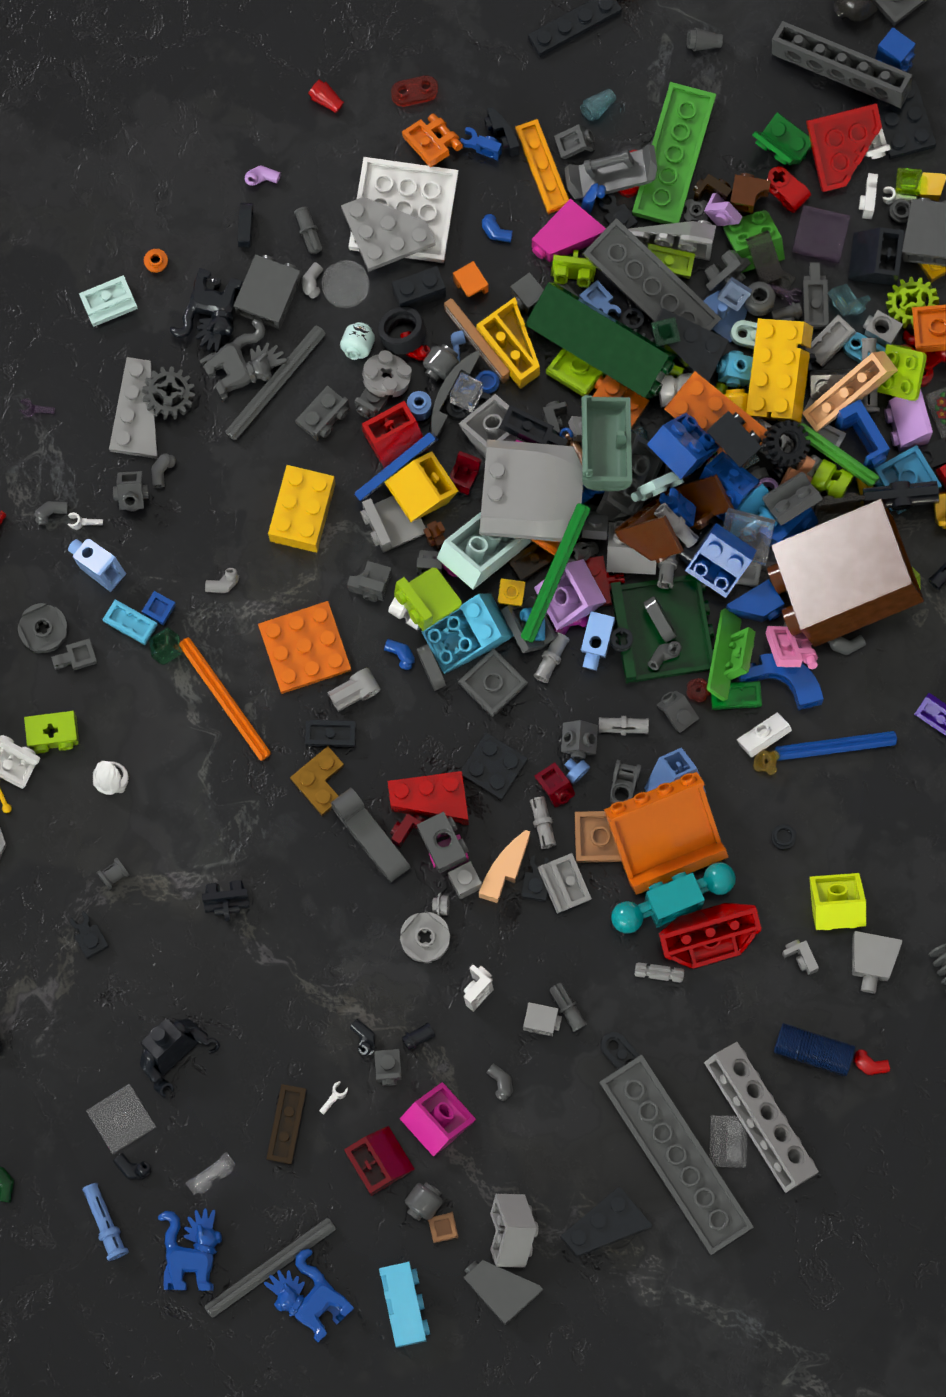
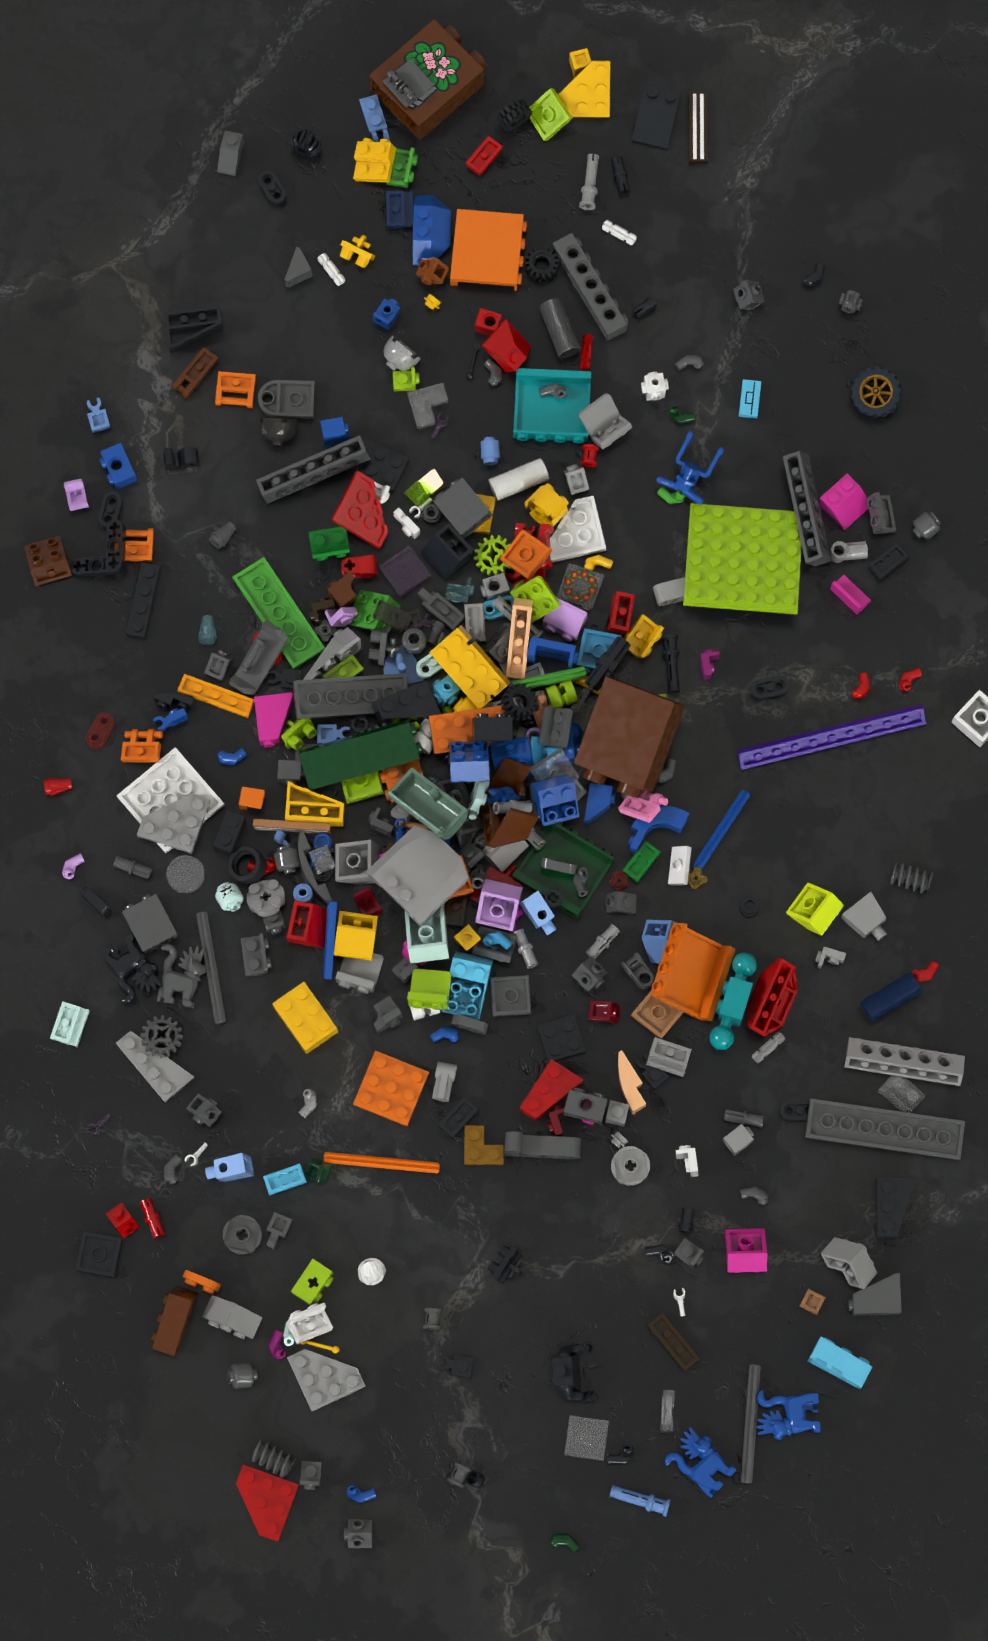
camera: 50 degrees left, 0 degrees up
blue plate [142,591,176,626] -> none
orange plate [144,249,168,273] -> none
dark grey arm [151,453,176,488] -> none
light grey arm [301,262,323,298] -> none
dark red slope [344,1126,415,1196] -> none
dark grey head [405,1182,443,1221] -> none
reddish brown plate [423,520,446,551] -> none
black hinge [499,405,568,446] -> none
green axle [521,503,590,642] -> none
light grey pin [530,796,557,849] -> none
medium blue tile [564,758,590,784] -> none
blue arm [581,183,606,214] -> none
clear green slope [651,317,681,347] -> none
bright green bracket [707,608,756,701] -> none
sand blue plate [718,277,752,312] -> none

